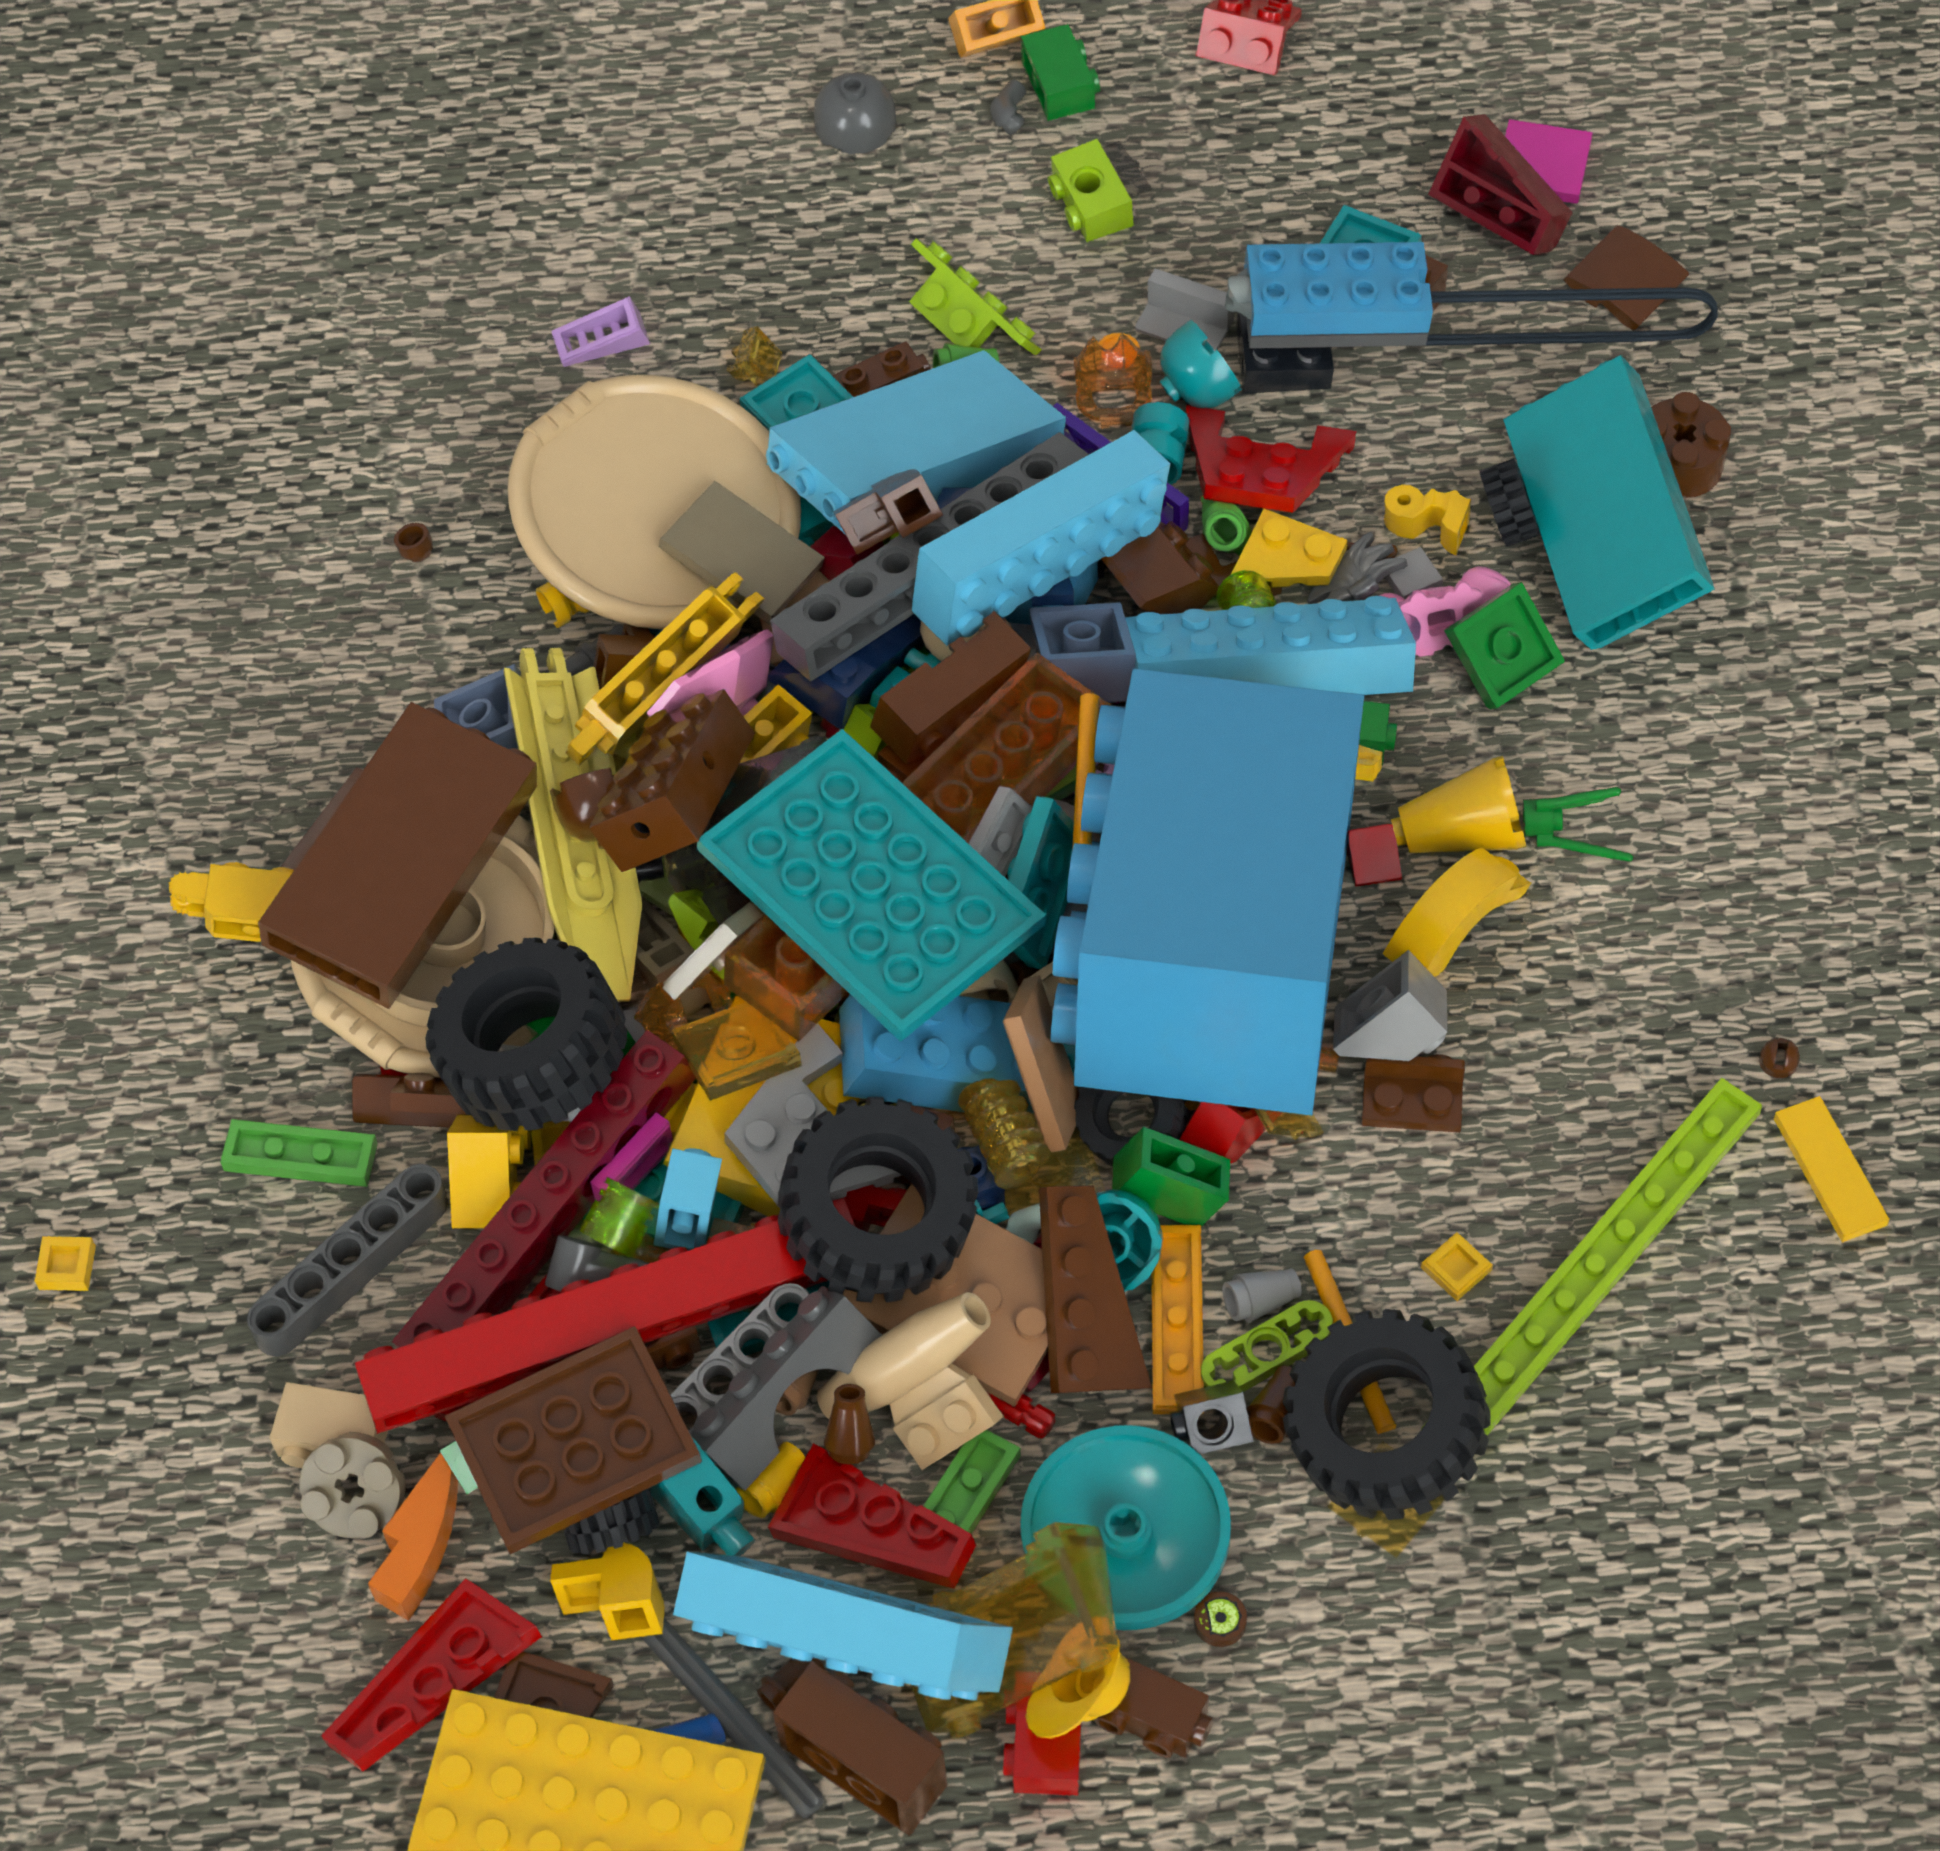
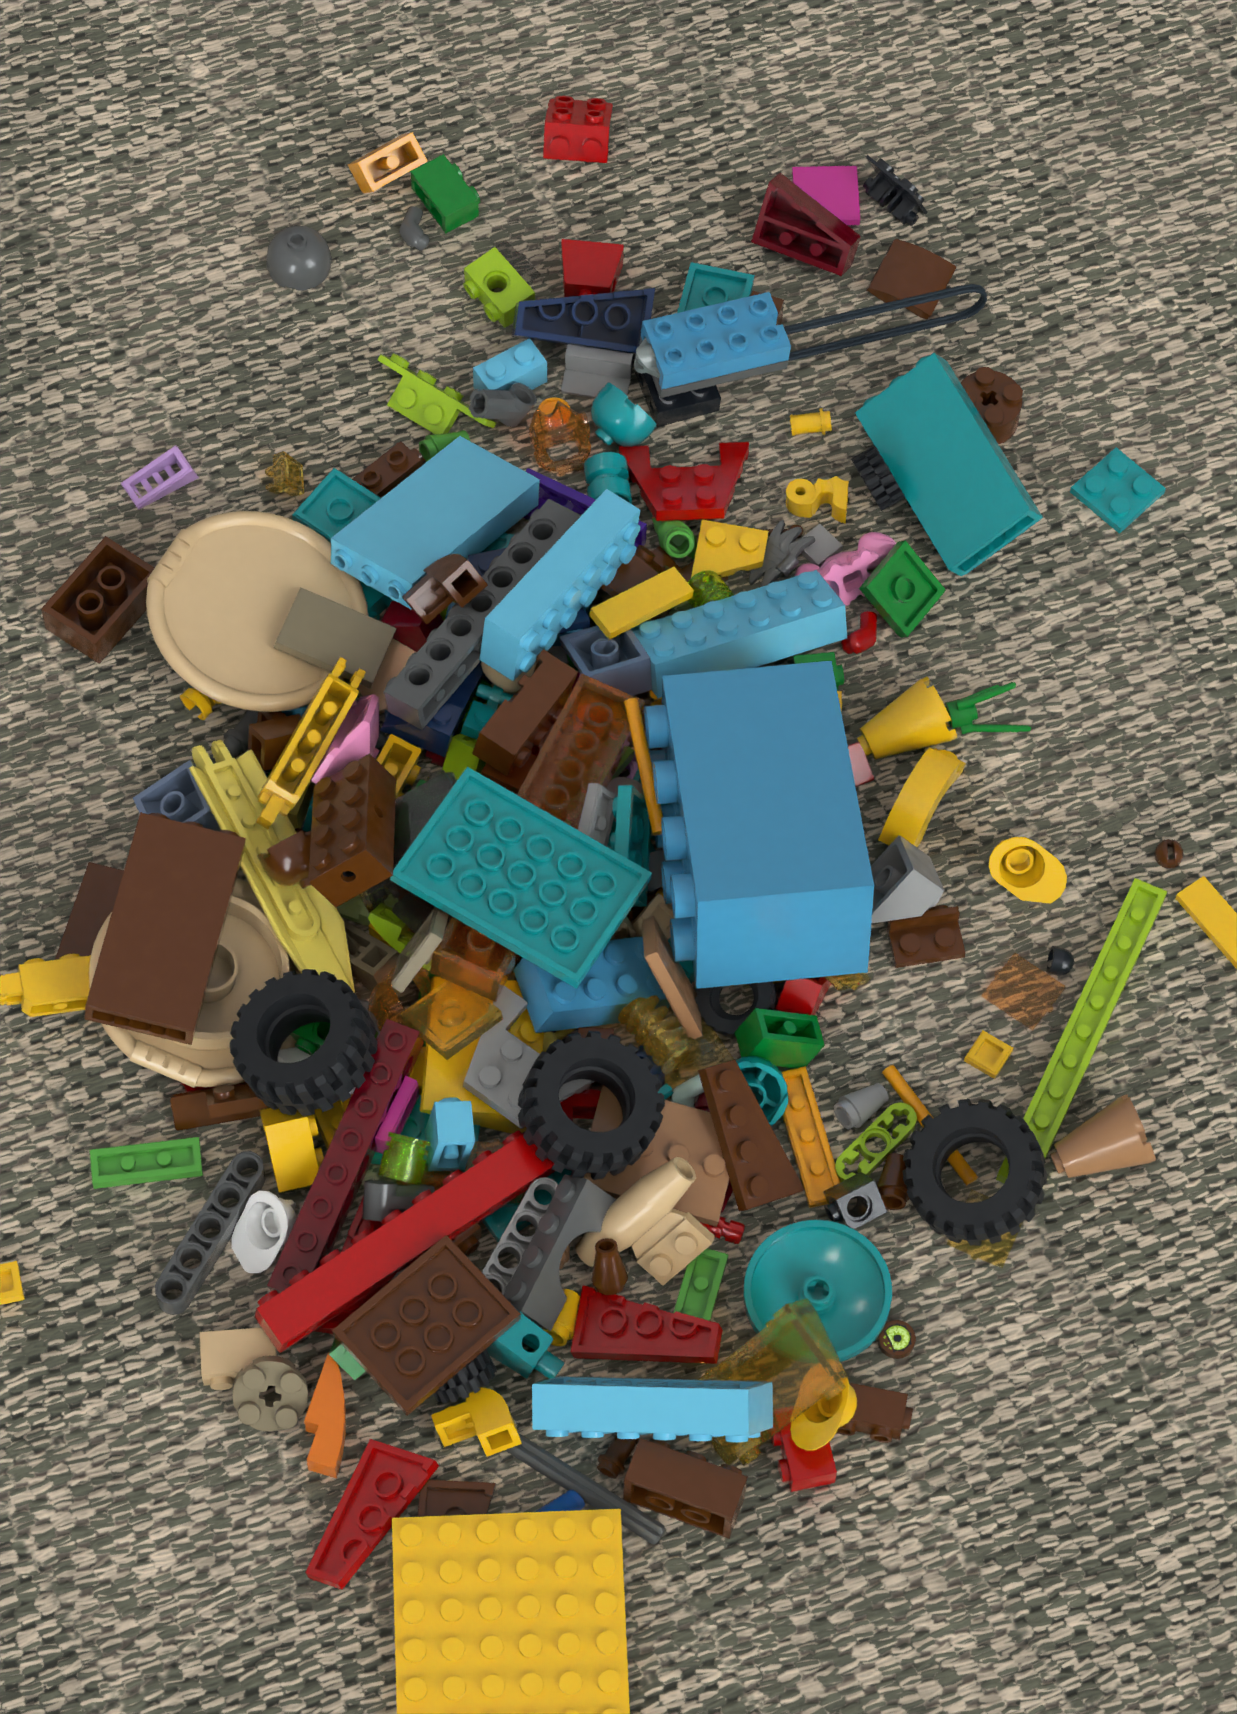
camera: 20 degrees left, 5 degrees up
reddish brown hinge [394,523,433,562] -> none
none -> reddish brown brick [41,536,154,664]
none -> white piece [231,1190,297,1273]
none -> dark grey piece [469,383,537,427]
none -> medium azure brick [473,338,547,390]
none -> dark blue wedge [512,288,655,355]
none -> red torso [561,239,624,297]
none -> yellow tile [589,567,694,640]
none -> yellow pin [790,408,832,436]
none -> red arm [841,611,877,654]
none -> black hinge [863,155,928,226]
none -> clear orange piece [981,953,1066,1031]
none -> yellow piece [988,837,1067,903]
none -> black hinge [1046,946,1074,976]
none -> medium nougat cone [1050,1094,1156,1178]
none -> teal plate [1070,447,1166,534]

